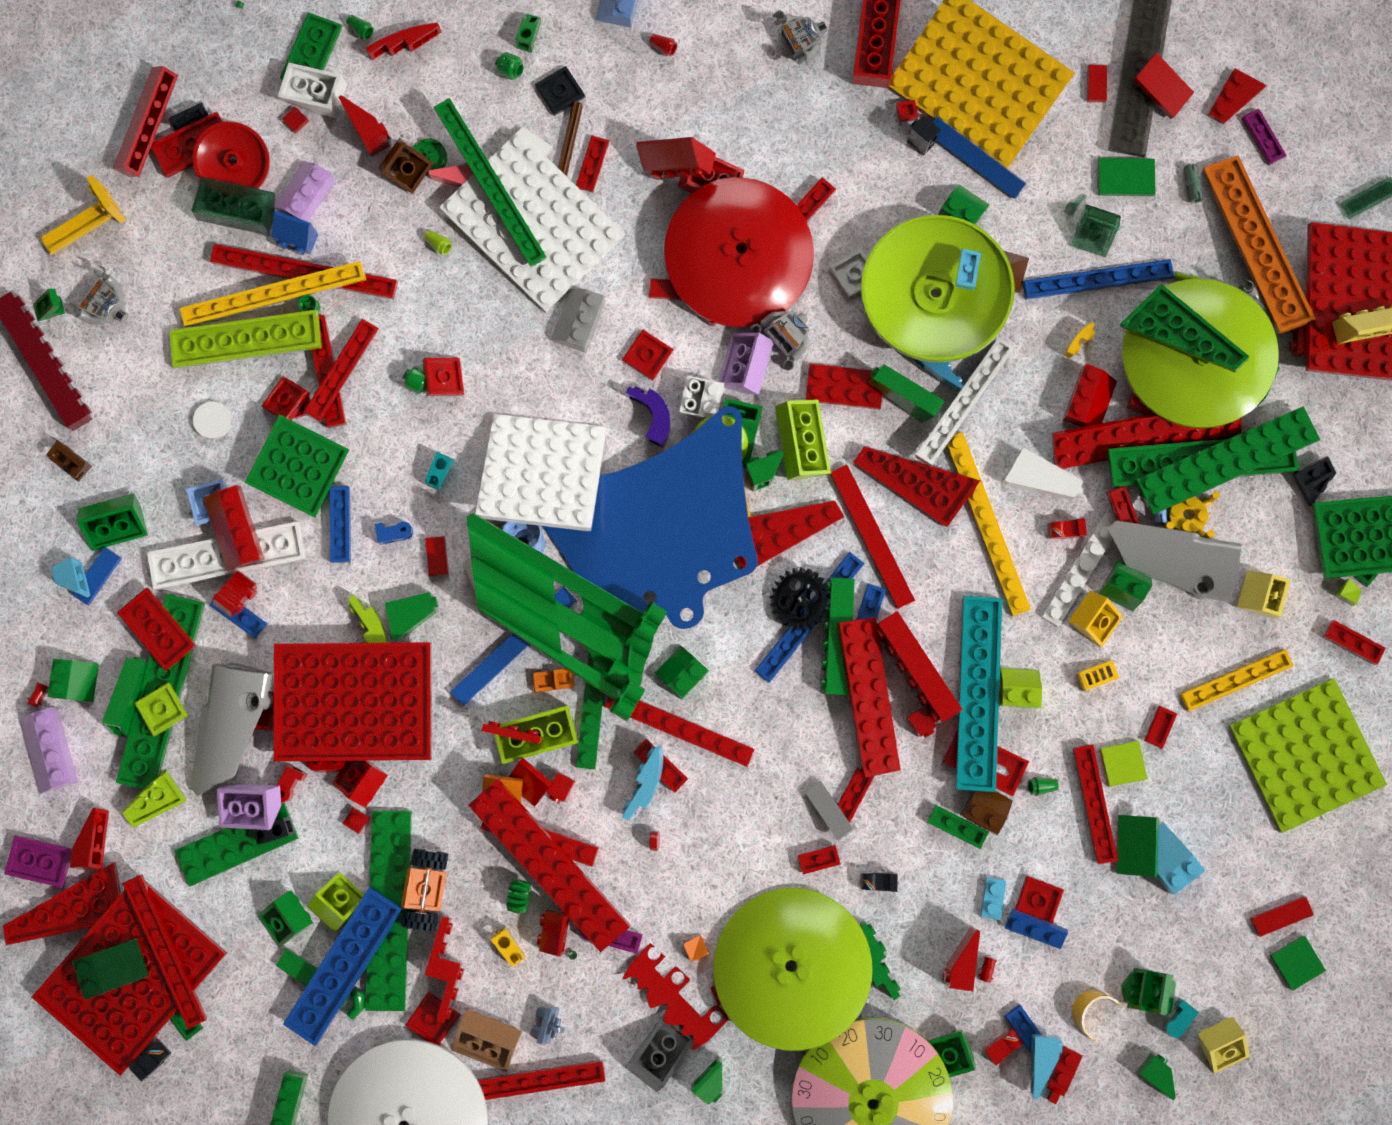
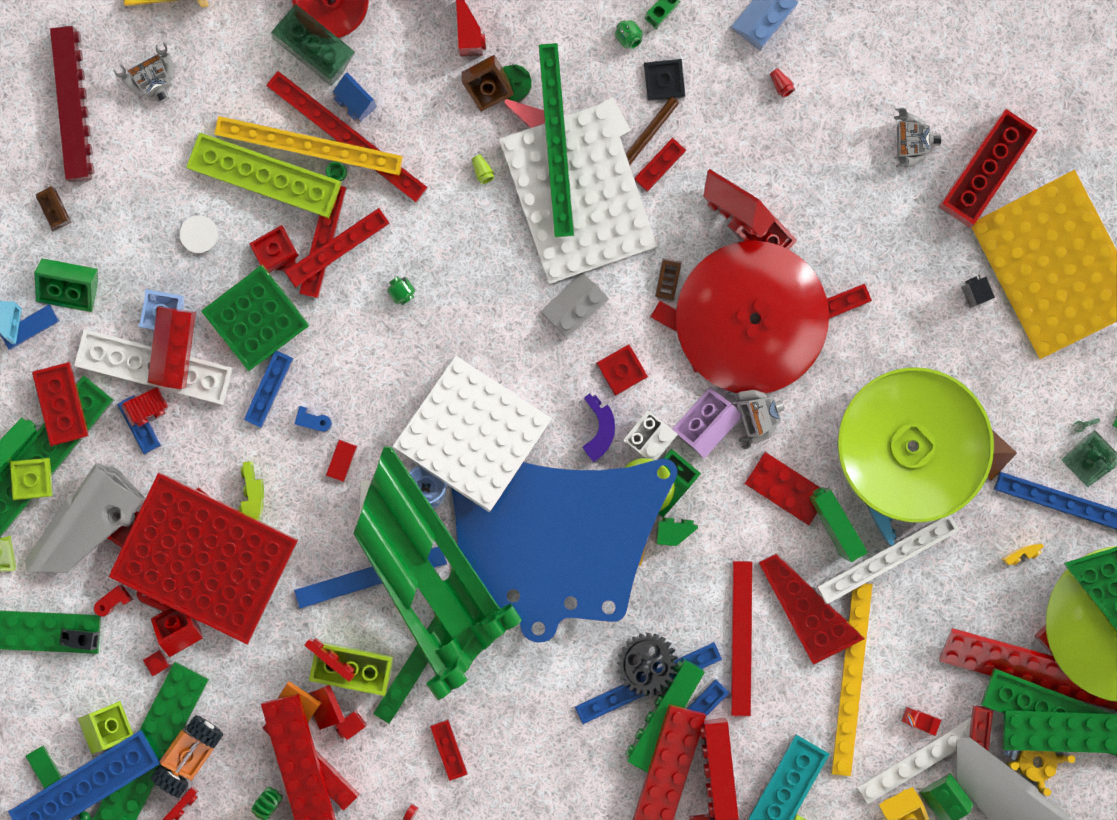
camera: 25 degrees right, 5 degrees up
green slope [33,289,65,321] -> none
lavender slope [217,784,281,830] -> none
green slope [257,890,313,948] -> none
lavender slope [274,161,335,222] -> none
green slope [385,592,439,642] -> none
red tile [422,358,464,396] -> none
teal leg [425,452,455,491] -> none
orange slope [532,669,575,693] -> none
red plate [604,697,755,767] -> none
medium azure slope [622,744,663,821] -> none
green slope [655,646,709,700] -> none
red wing [736,501,844,569] -> none
lime slope [775,400,831,481] -> none
white tile [829,248,867,299] -> none
red plate [896,100,918,123] -> none
blue tile [933,117,1027,199] -> none
green slope [938,185,990,225] -> none
medium azure plate [955,249,981,290] -> none
white slope [1002,448,1084,500] -> none
red slope [1063,364,1117,427] -> none
none -> reddish brown slope [655,258,682,300]

